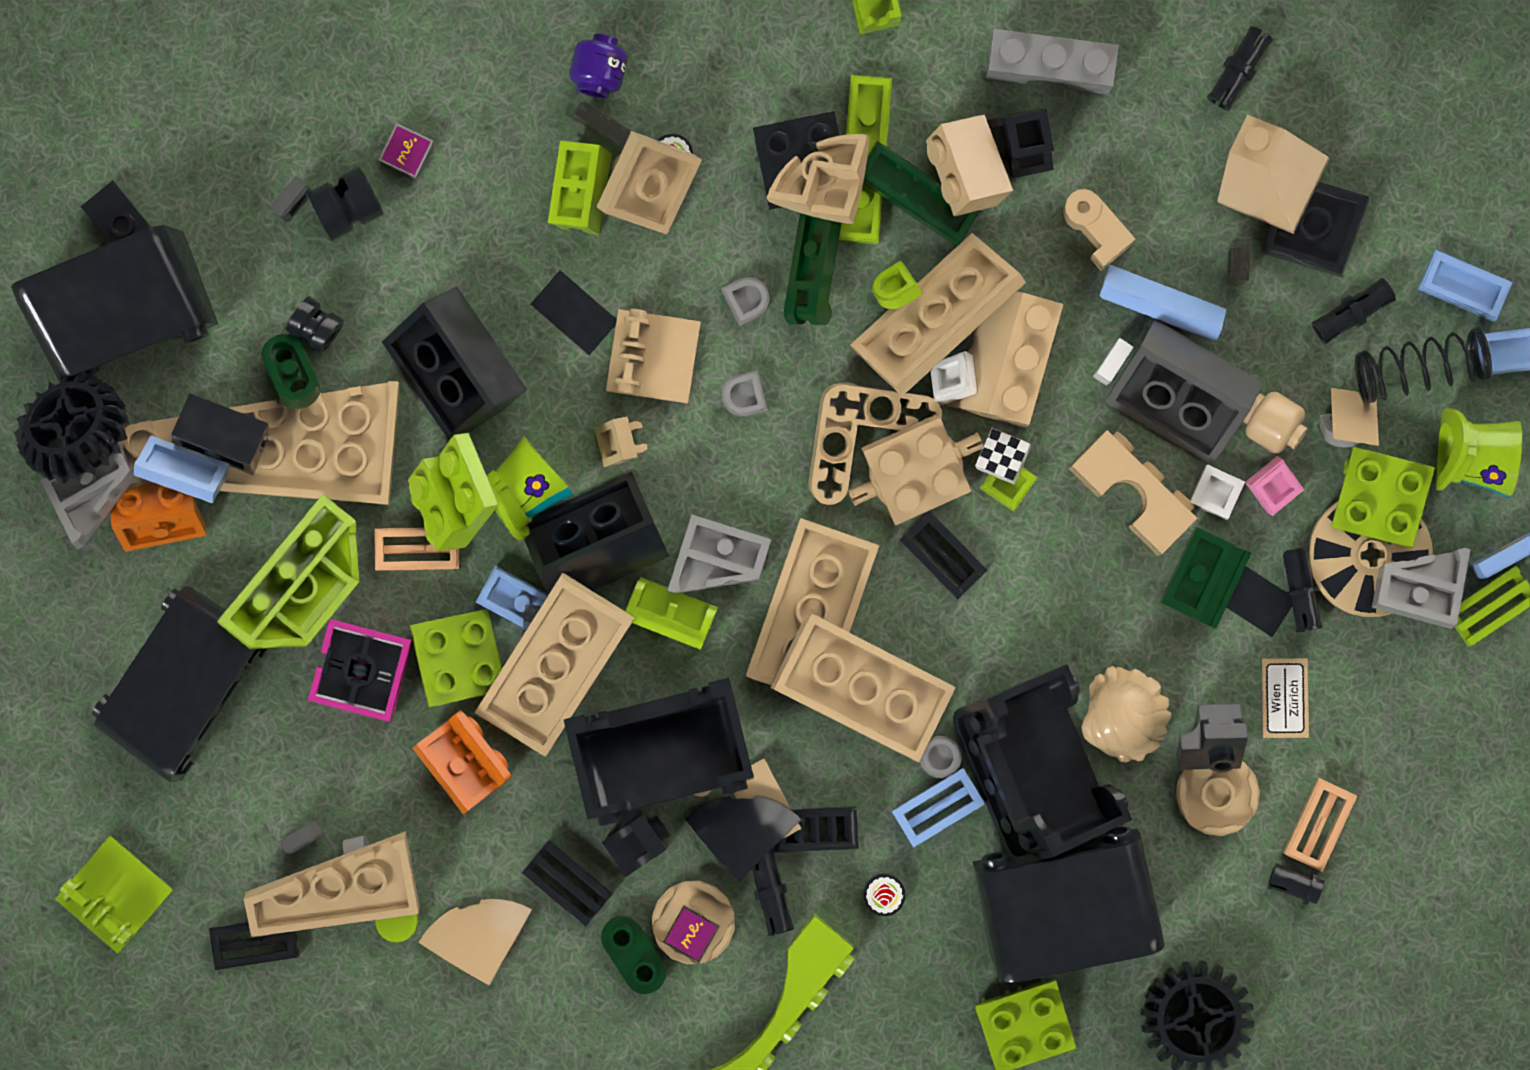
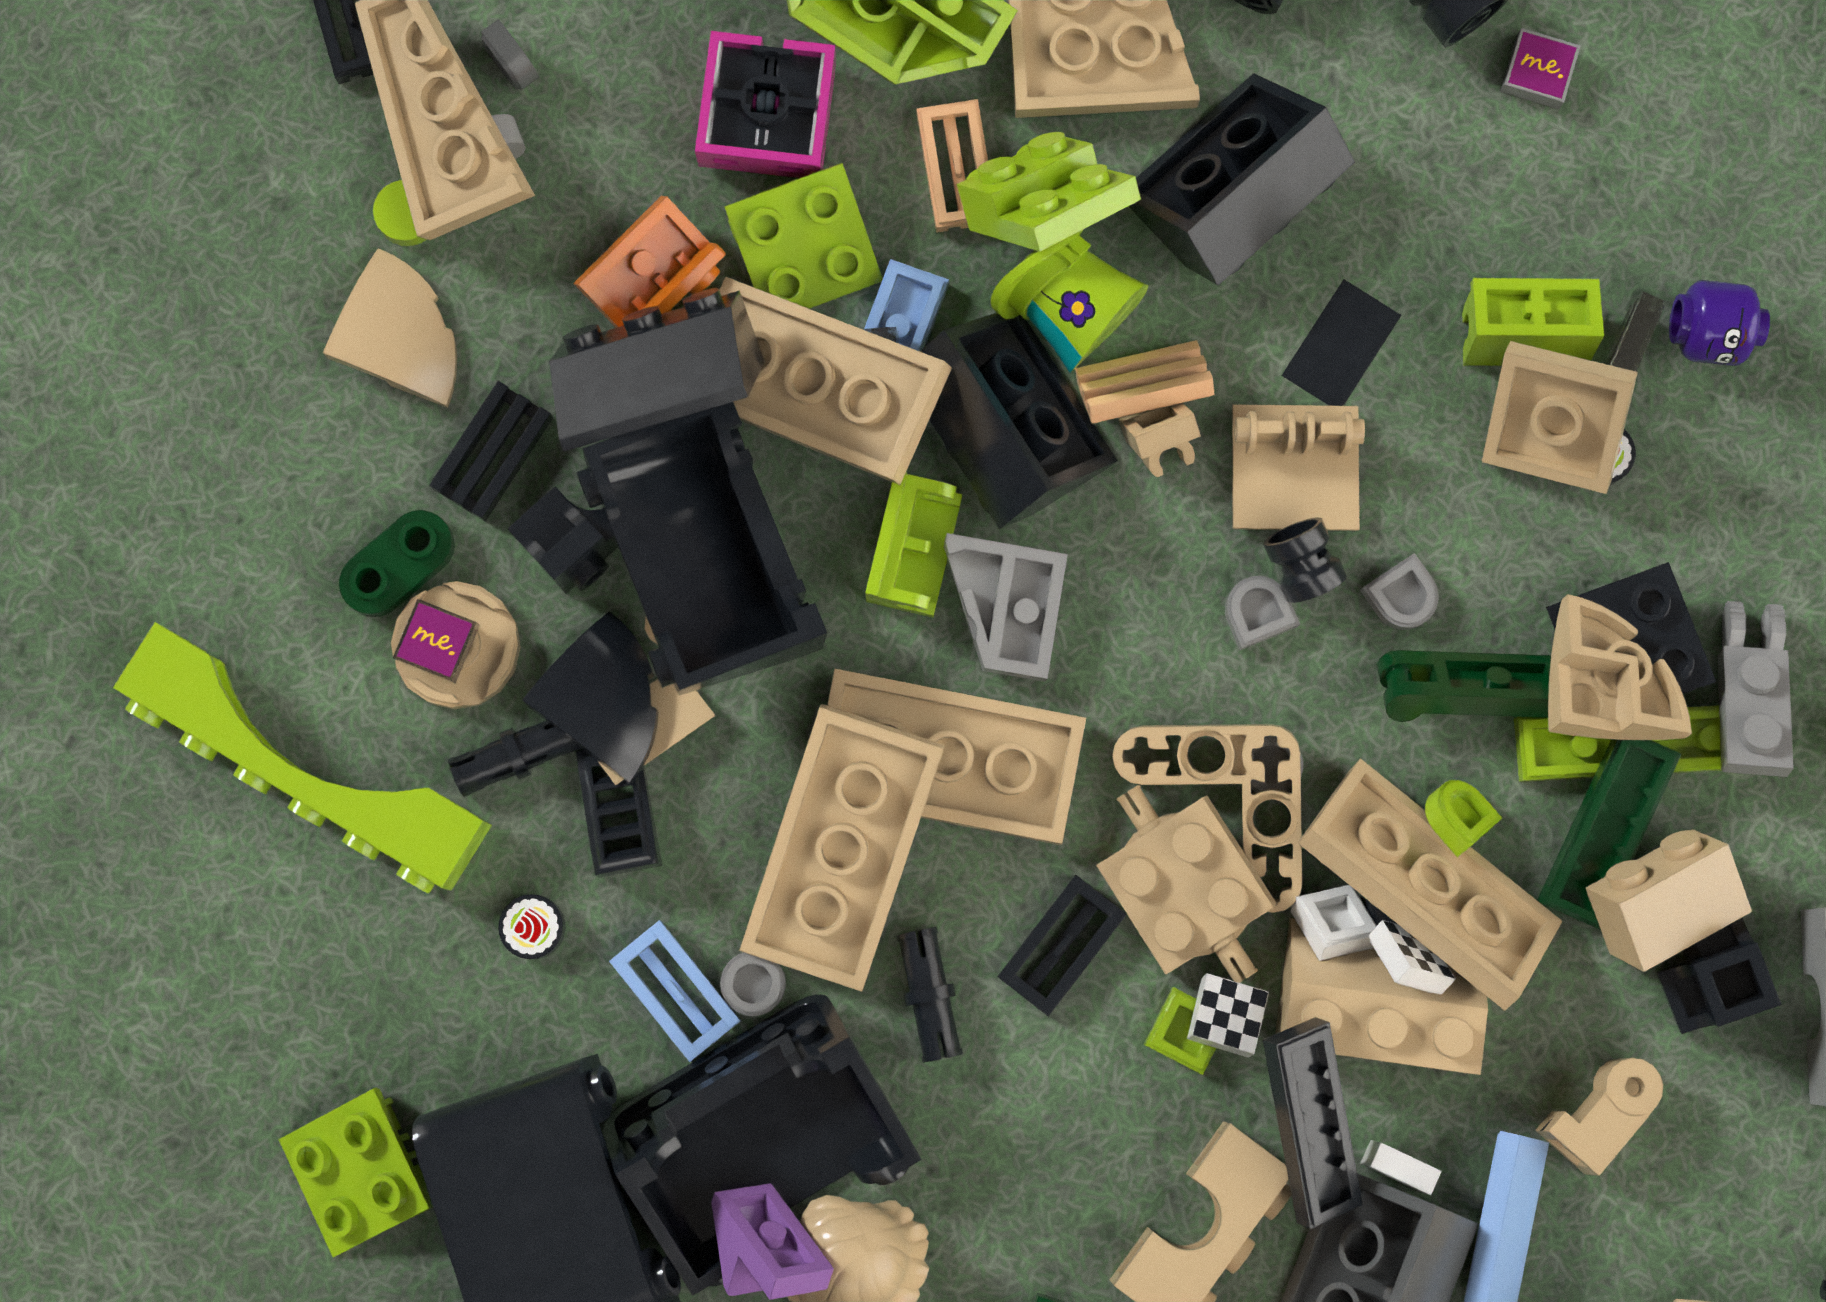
camera: 80 degrees right, 5 degrees down
none -> black slope [549,288,765,452]
none -> medium lavender slope [711,1183,834,1300]
none -> black pin [896,927,963,1063]
none -> light nougat tile [1075,340,1214,423]
none -> black plate [1262,1017,1363,1229]
none -> black wheel [1263,517,1347,603]
none -> white tile [1368,920,1455,994]
none -> light grey hinge [1717,601,1794,777]

